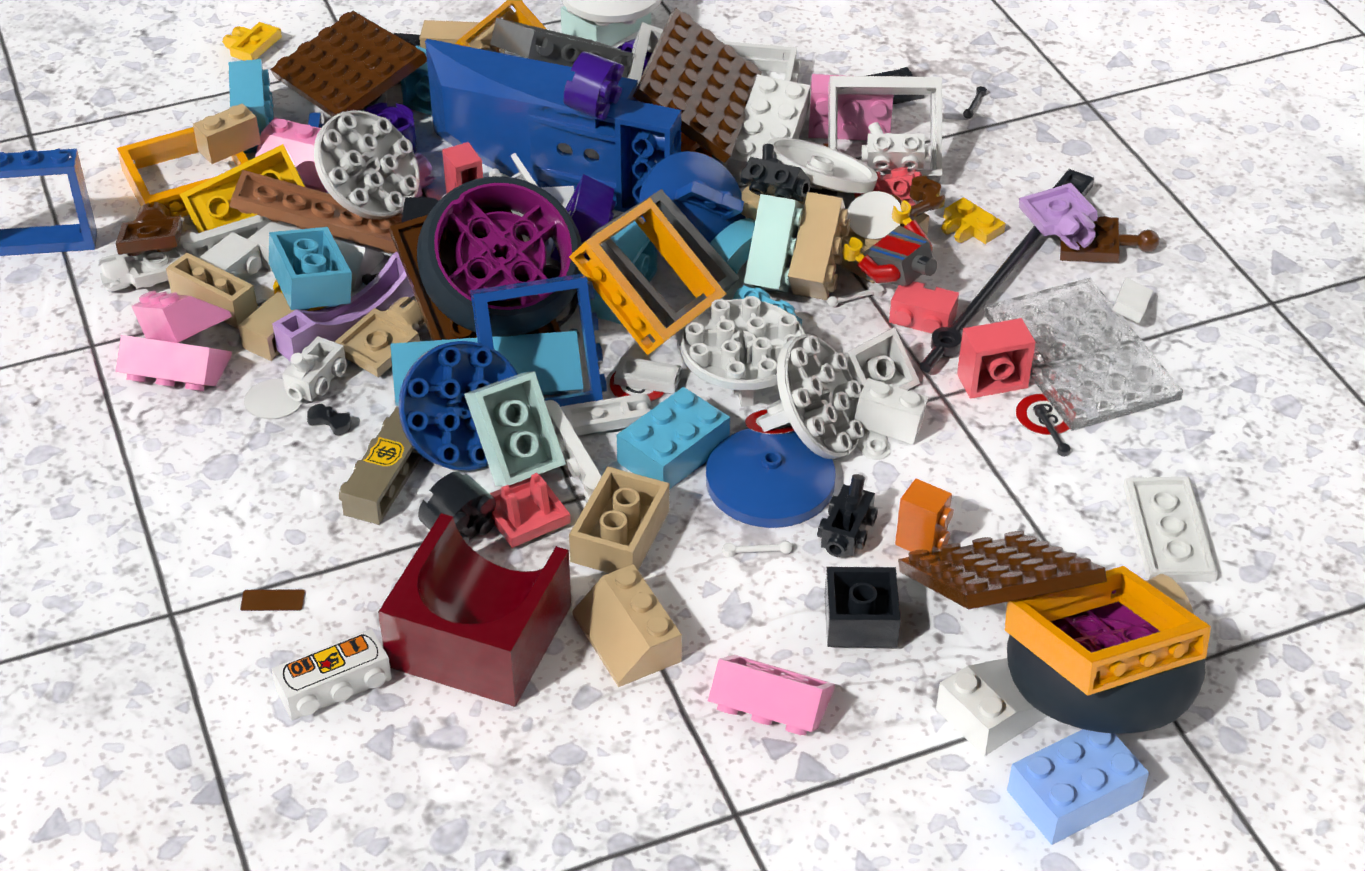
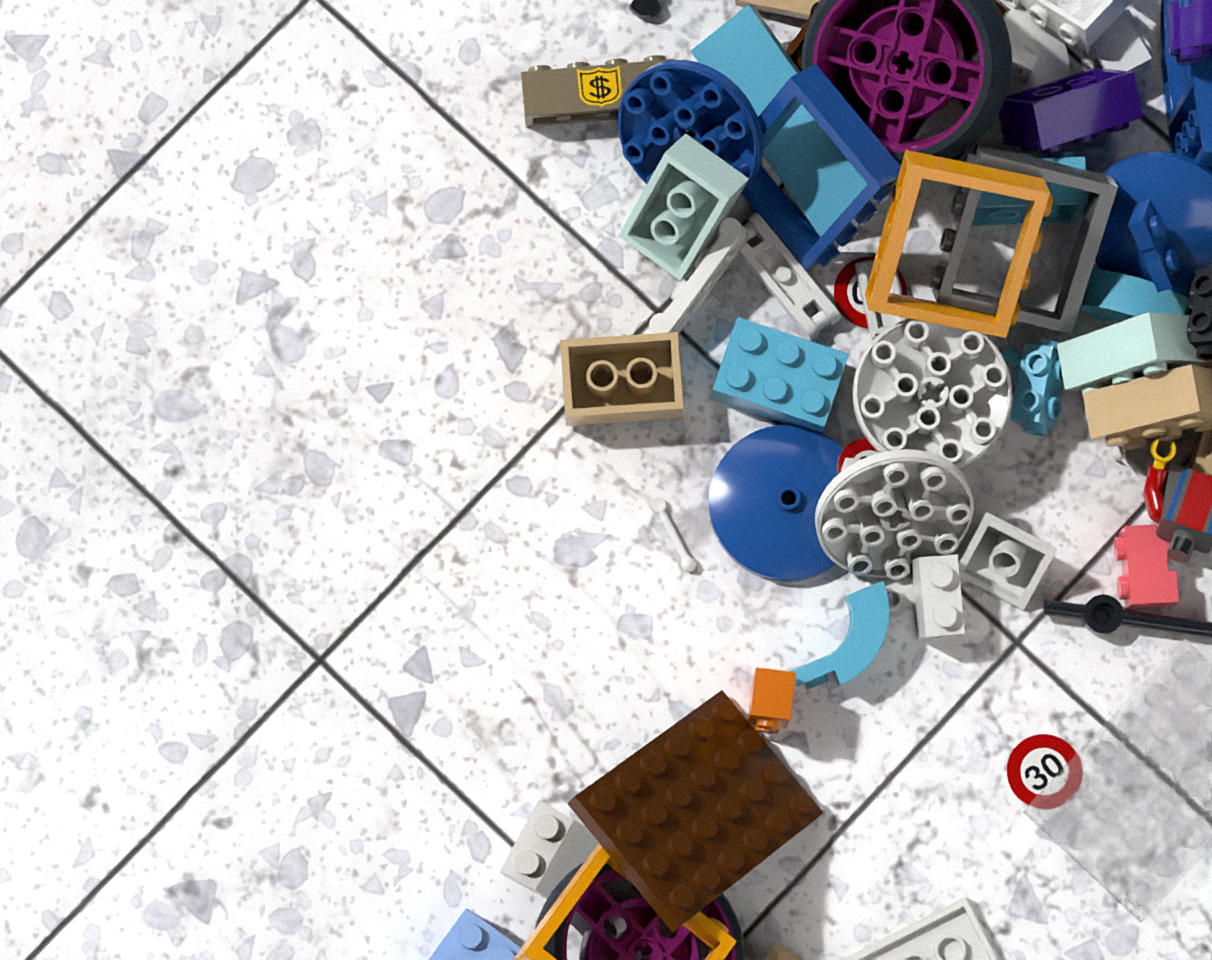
camera: 65 degrees right, 35 degrees up
reddish brown sticker [240,589,305,611] -> none
brick [271,628,392,721] -> none
dark red piece [378,513,572,707] -> none
black brick [418,471,496,544] -> none
coral plate [490,473,571,548] -> none
tan slope [572,564,682,687] -> none
bright pink slope [708,655,835,736] -> none
black brick [817,474,878,557] -> none
black brick [824,566,901,648] -> none
coral brick [957,318,1036,399] -> none
black hinge [1034,406,1070,457] -> none
none -> medium azure arch [790,581,890,690]

